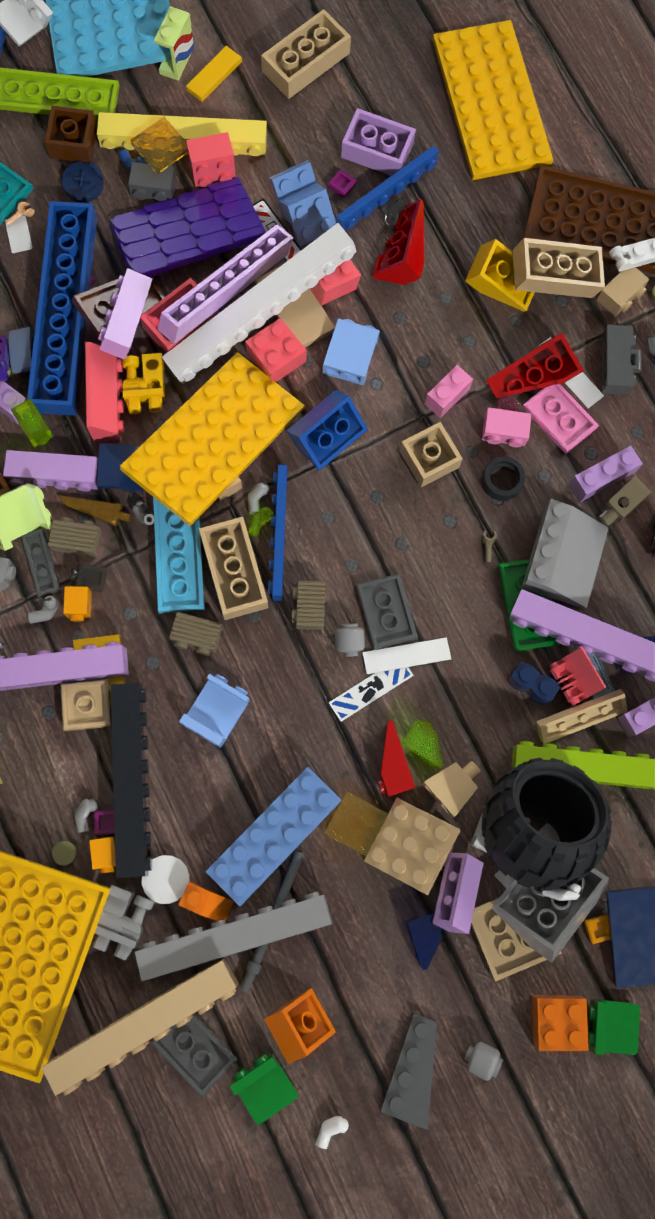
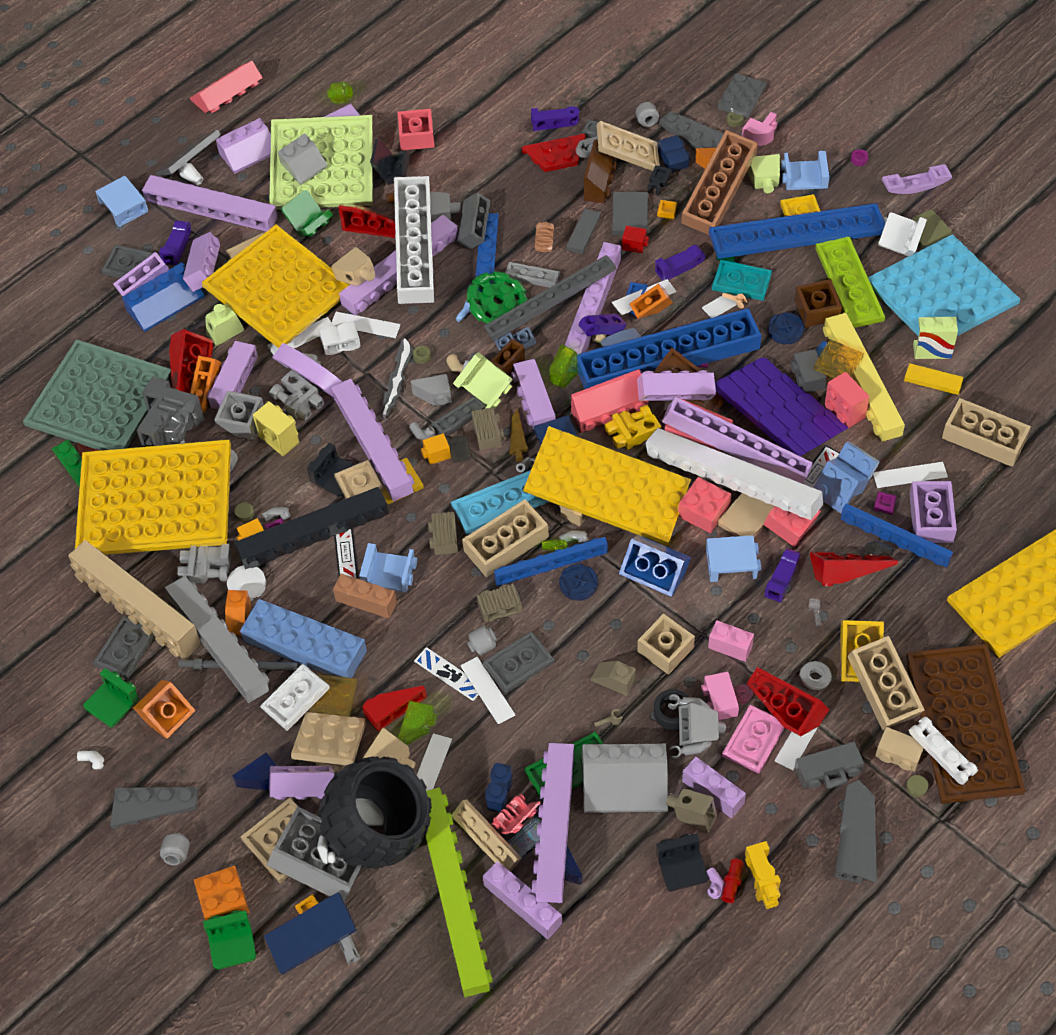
camera: 80 degrees right, 20 degrees down
none -> white tile [260,664,330,731]
none -> black bracket [307,442,355,497]
none -> nougat brick [333,573,397,619]
none -> white sticker [334,528,358,579]
none -> white sticker [417,733,452,791]
none -> dark blue tile [559,564,598,601]
none -> dark tan slope [591,661,636,696]
none -> light grey torso [668,694,726,759]
none -> dark purple leg [764,548,801,603]
none -> light grey piece [799,661,832,690]
none -> clear hand [808,598,821,626]
none -> white sticker [873,462,948,488]

